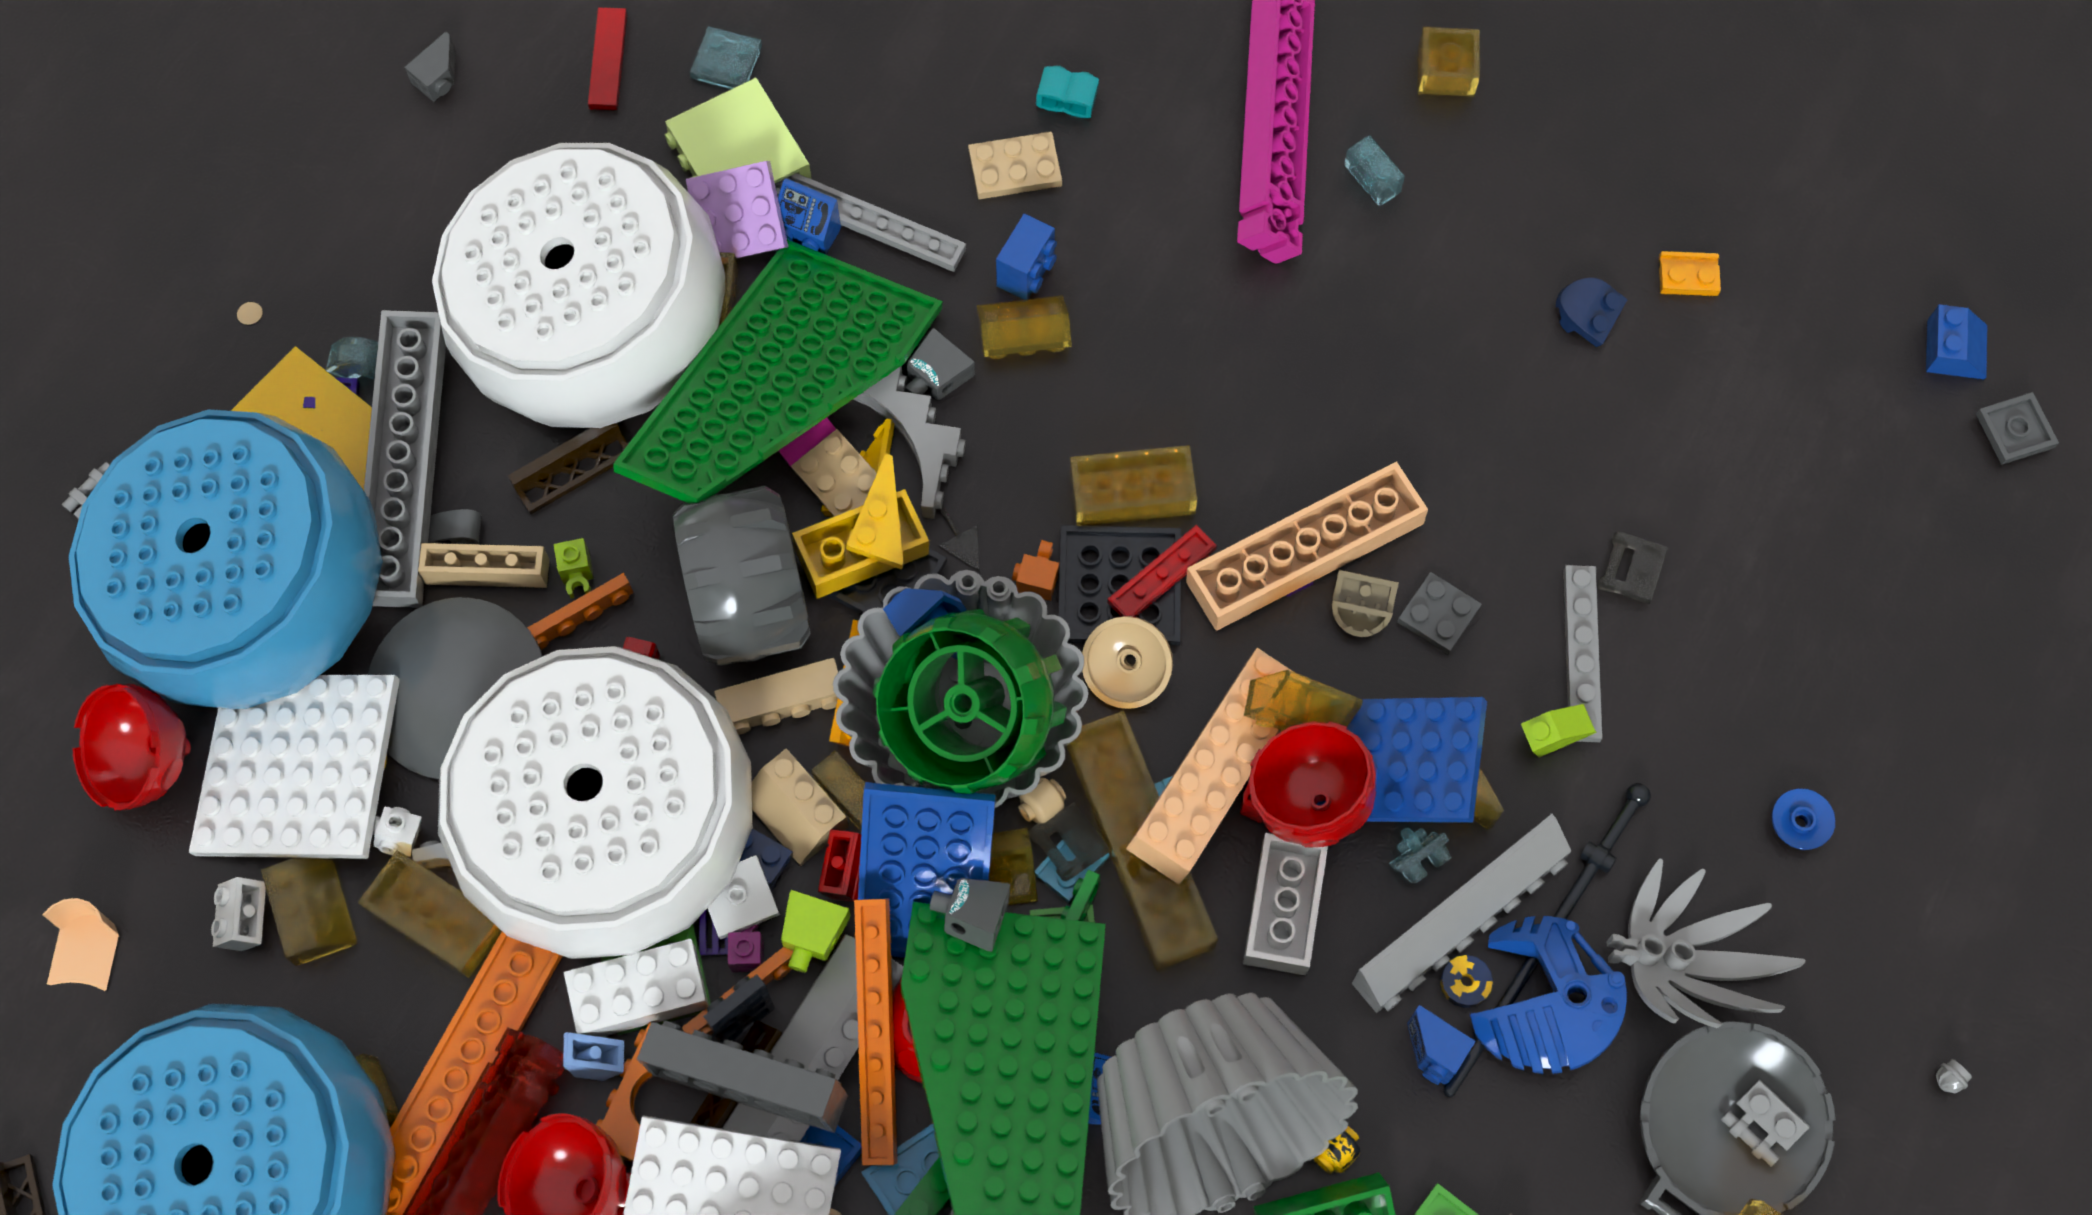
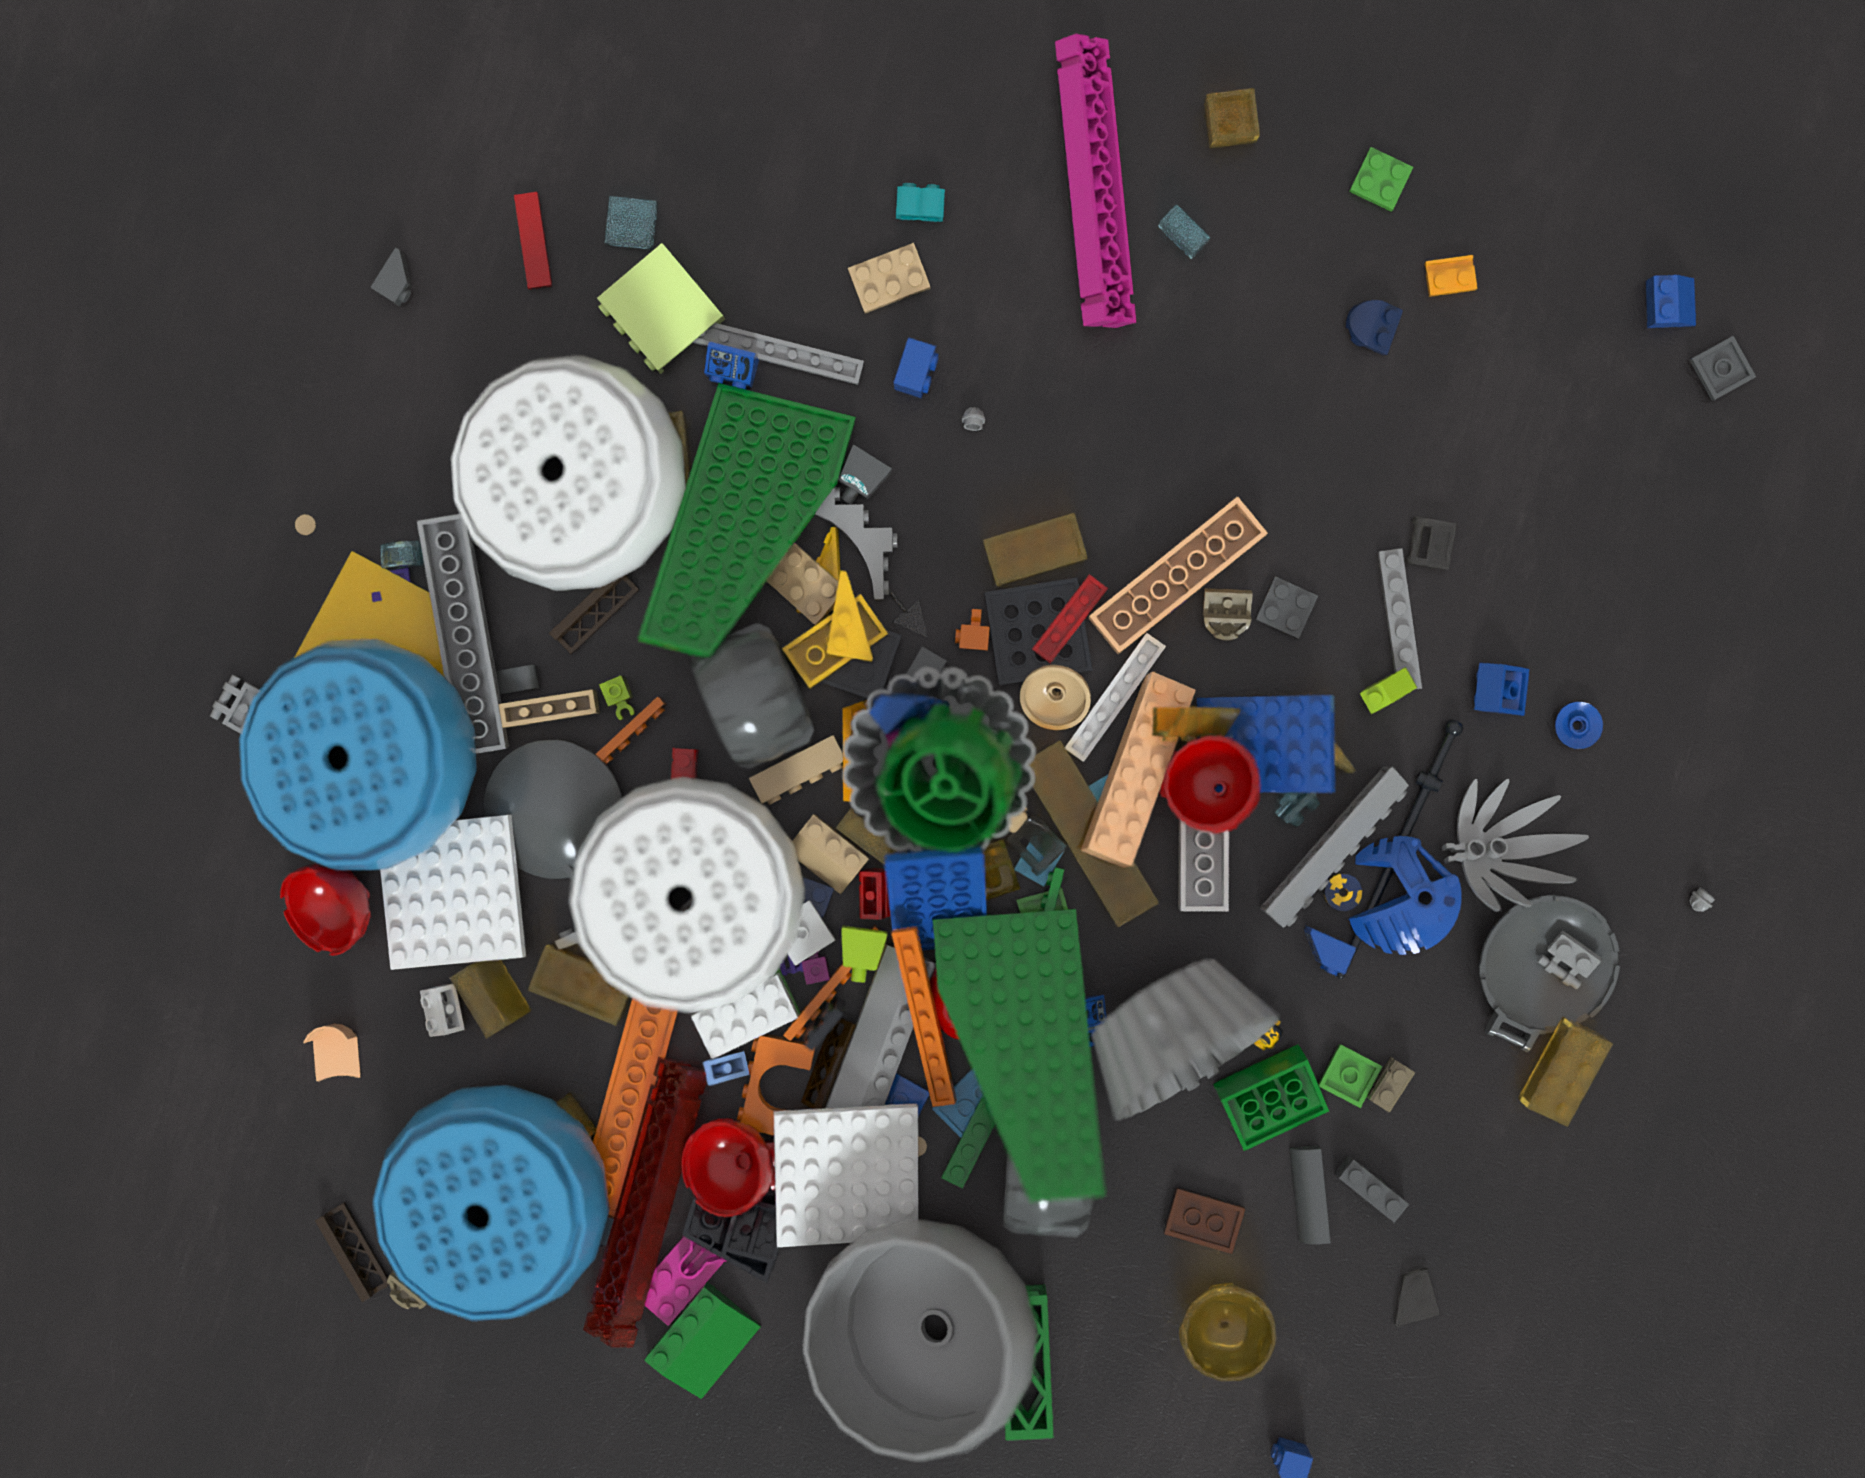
camera: 15 degrees left, 20 degrees up
white brick [372,806,422,857] -> none
dark grey brick [637,1021,848,1133] -> none
lavender plate [686,161,788,262] -> none
dark grey torso [930,878,1011,952] -> none
clear yellow slope [977,295,1072,359] -> none
none -> light grey plate [962,407,985,431]
none -> white plate [1065,633,1166,762]
none -> bright green plate [1349,147,1413,212]
none -> blue slope [1474,663,1529,716]

